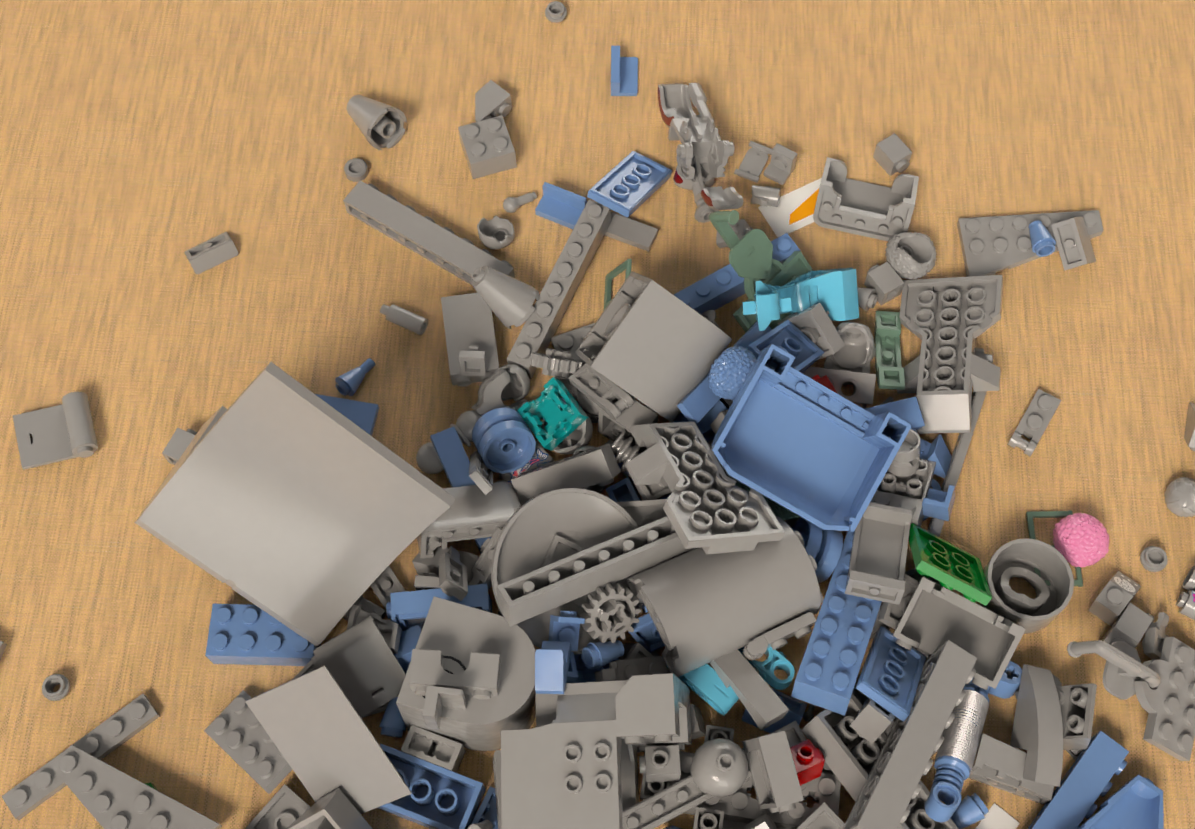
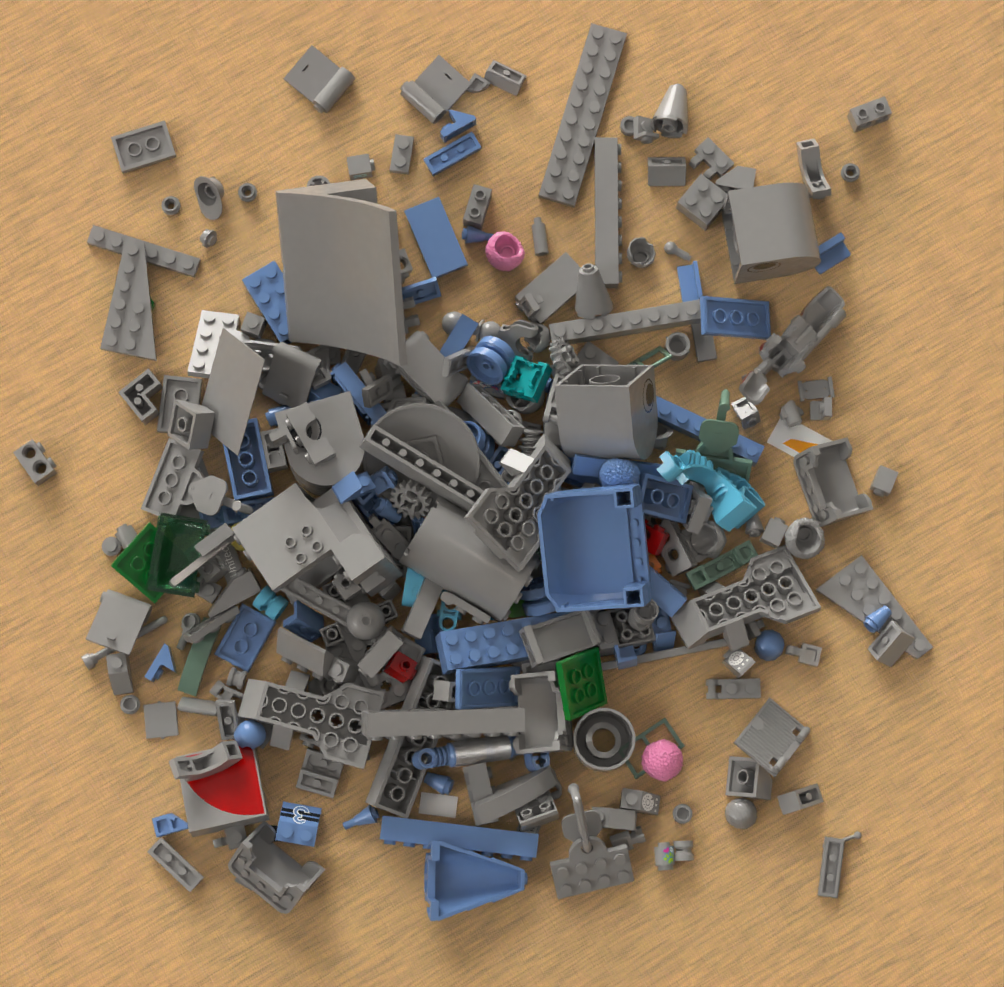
camera: 55 degrees right, 15 degrees up
none -> light grey piece [194,176,224,220]
none -> light grey plate [200,229,217,248]
none -> light grey plate [238,183,257,202]
none -> light grey brick [241,312,267,339]
none -> light grey plate [390,134,414,175]
none -> light grey door [400,55,472,124]
none -> medium blue plate [423,132,482,176]
none -> medium blue slope [440,110,476,143]
none -> light grey brick [463,184,492,230]
none -> light grey tile [467,73,490,93]
none -> bright pink hair [485,231,525,271]
none -> light grey plate [538,23,627,207]
none -> light grey bracket [633,116,659,144]
none -> light grey panel [647,157,686,186]
none -> light grey piece [664,332,690,361]
none -> light grey plate [689,137,734,180]
none -> light grey brick [721,183,821,284]
none -> light grey slope [722,649,755,679]
none -> light grey slope [725,756,773,800]
none -> light grey window [734,698,810,777]
none -> medium blue hair [754,630,784,661]
none -> light grey plate [785,643,822,667]
none -> light grey arch [796,138,832,199]

